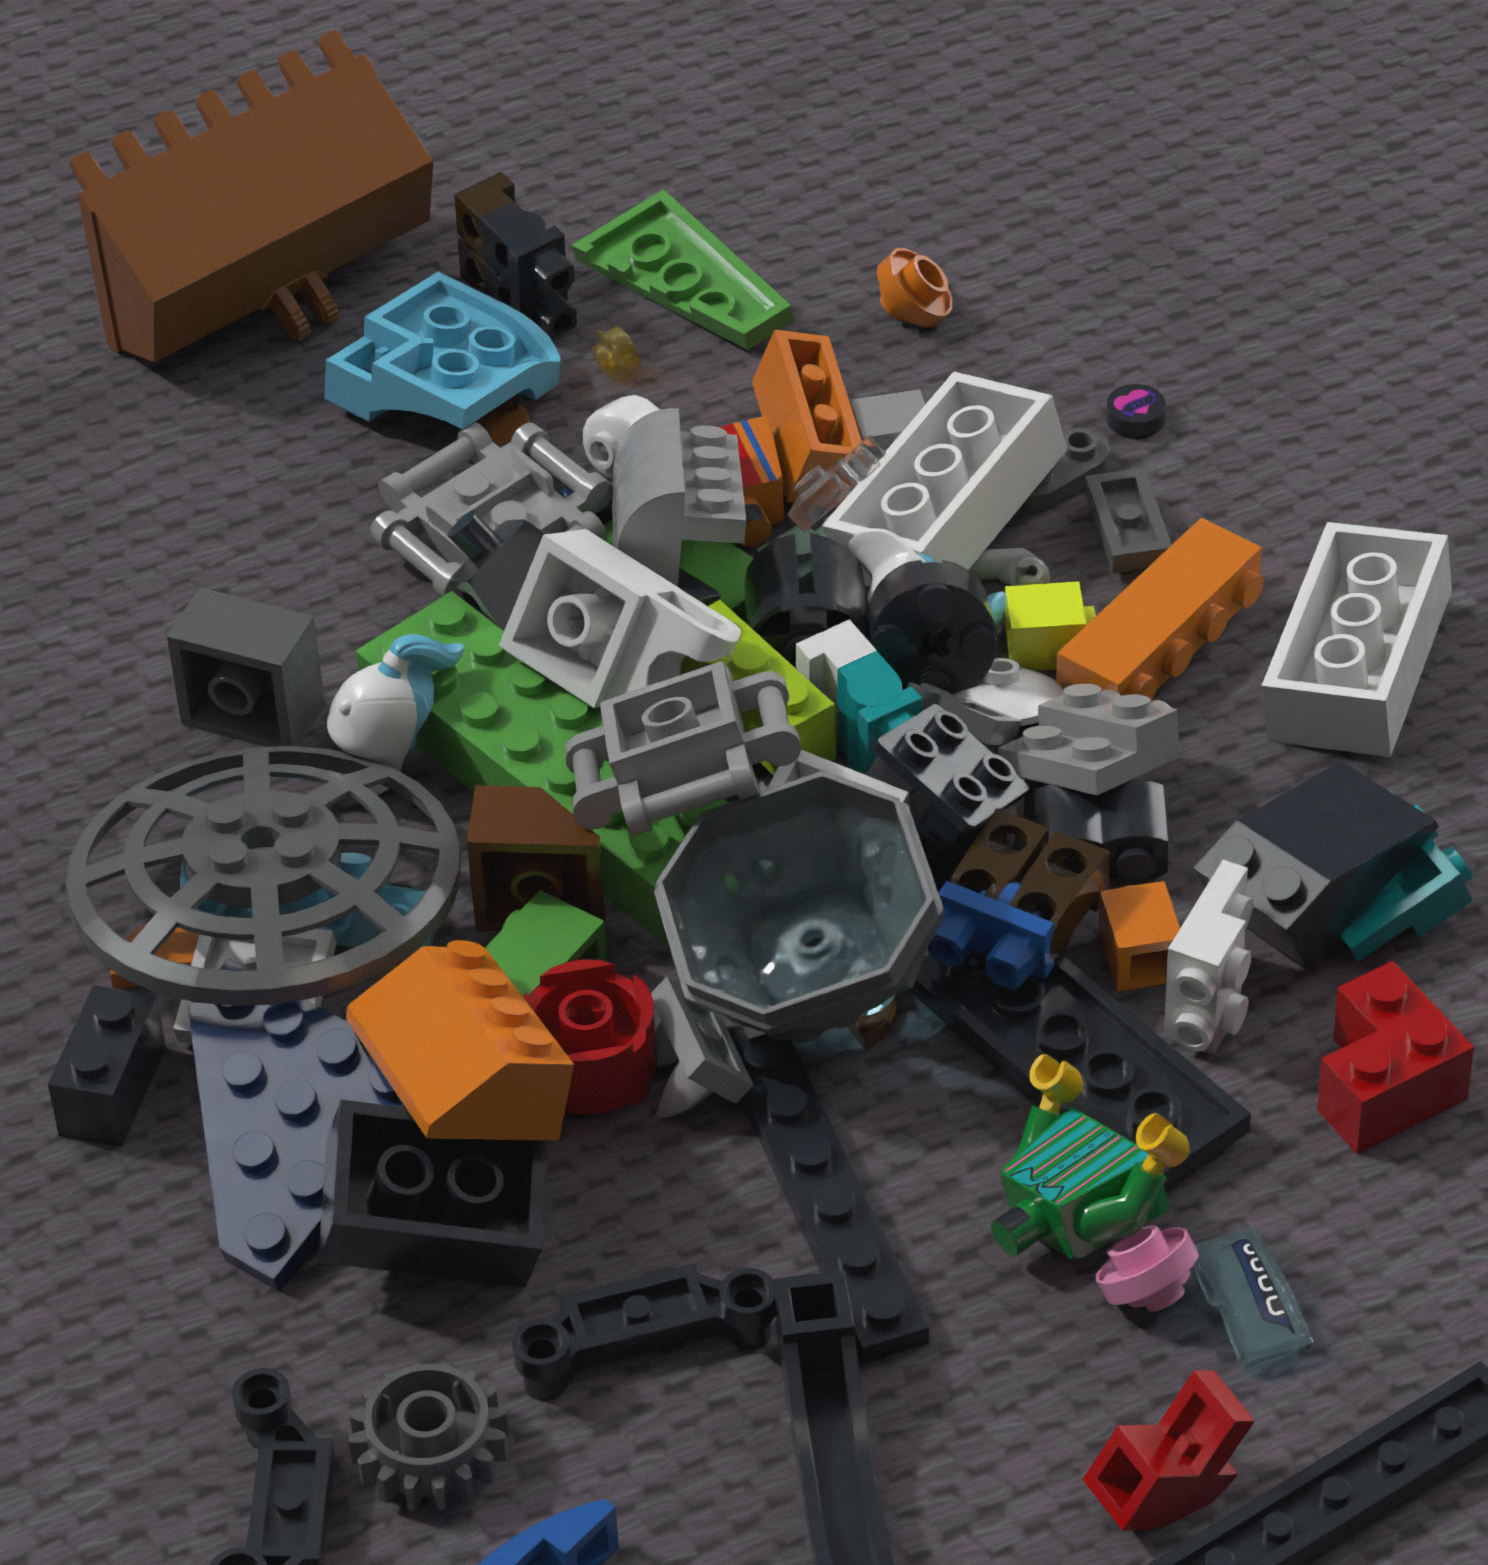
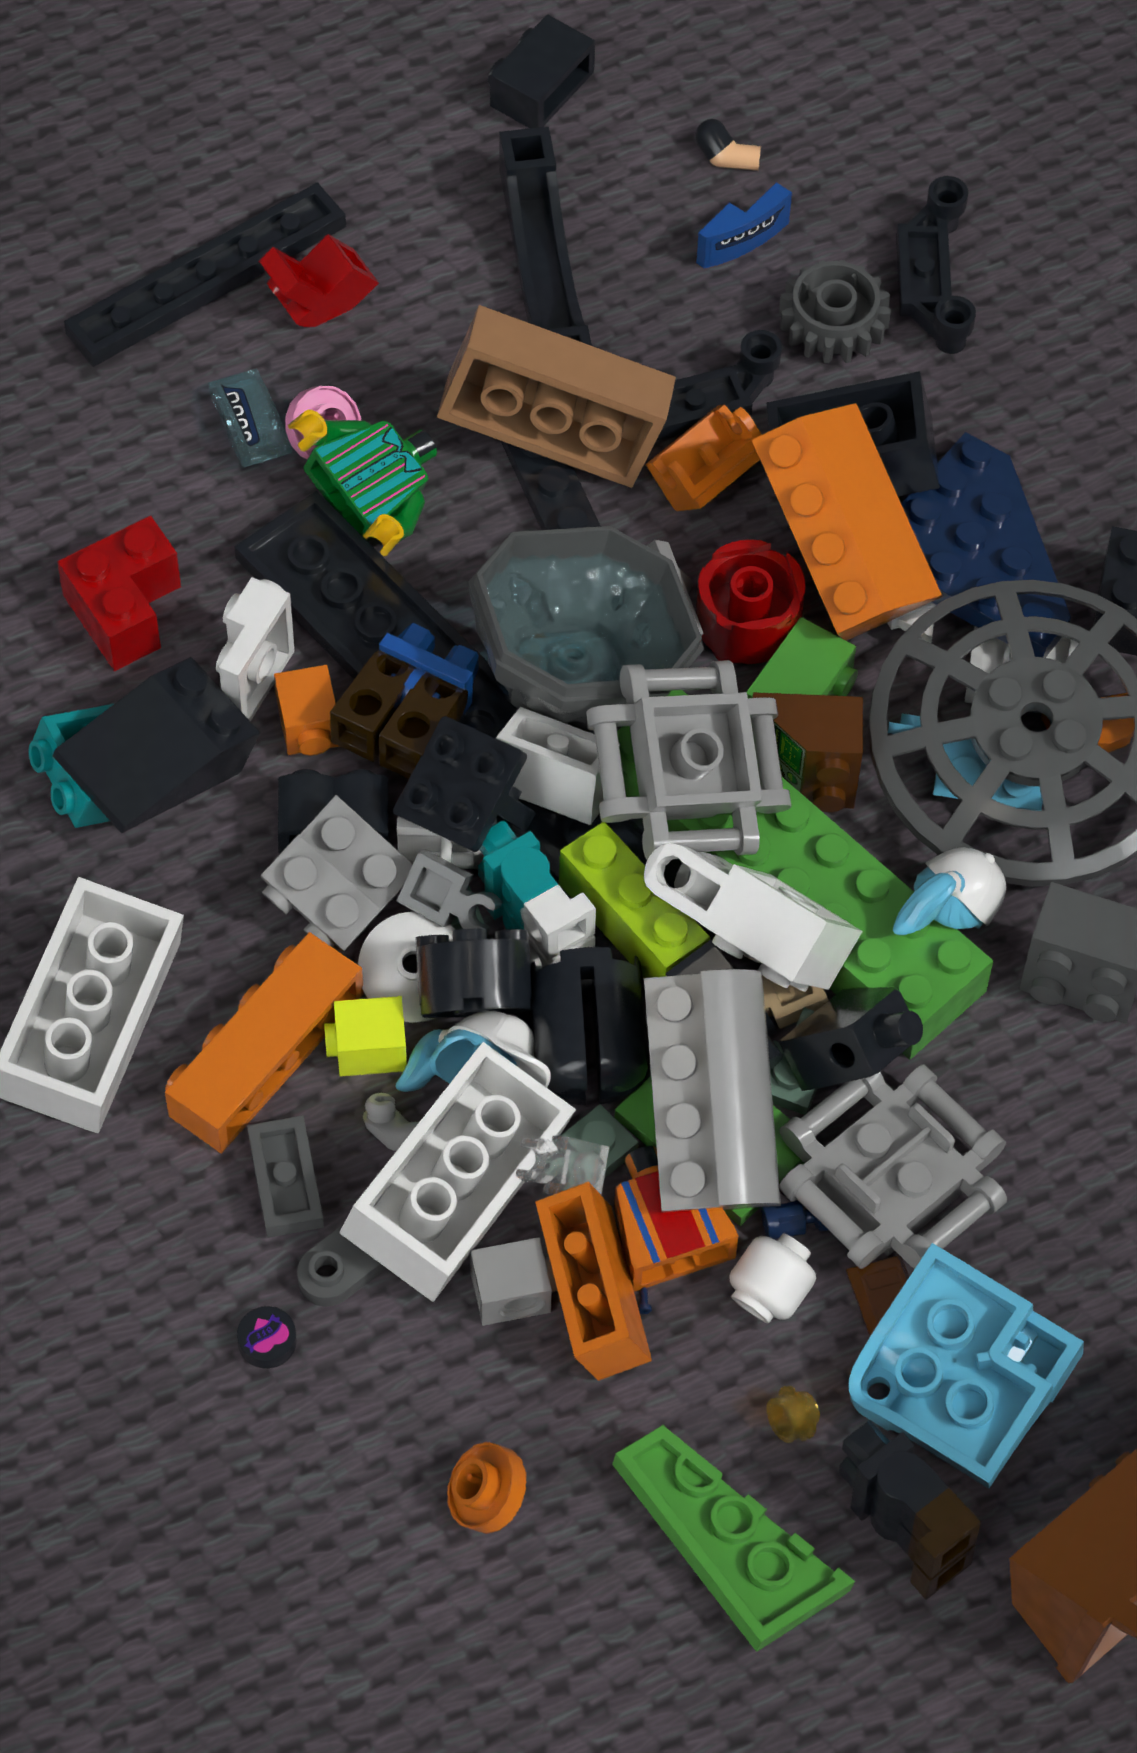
camera: 175 degrees right, 15 degrees up
none -> medium nougat brick [437,305,676,488]
none -> orange hinge [645,404,762,511]

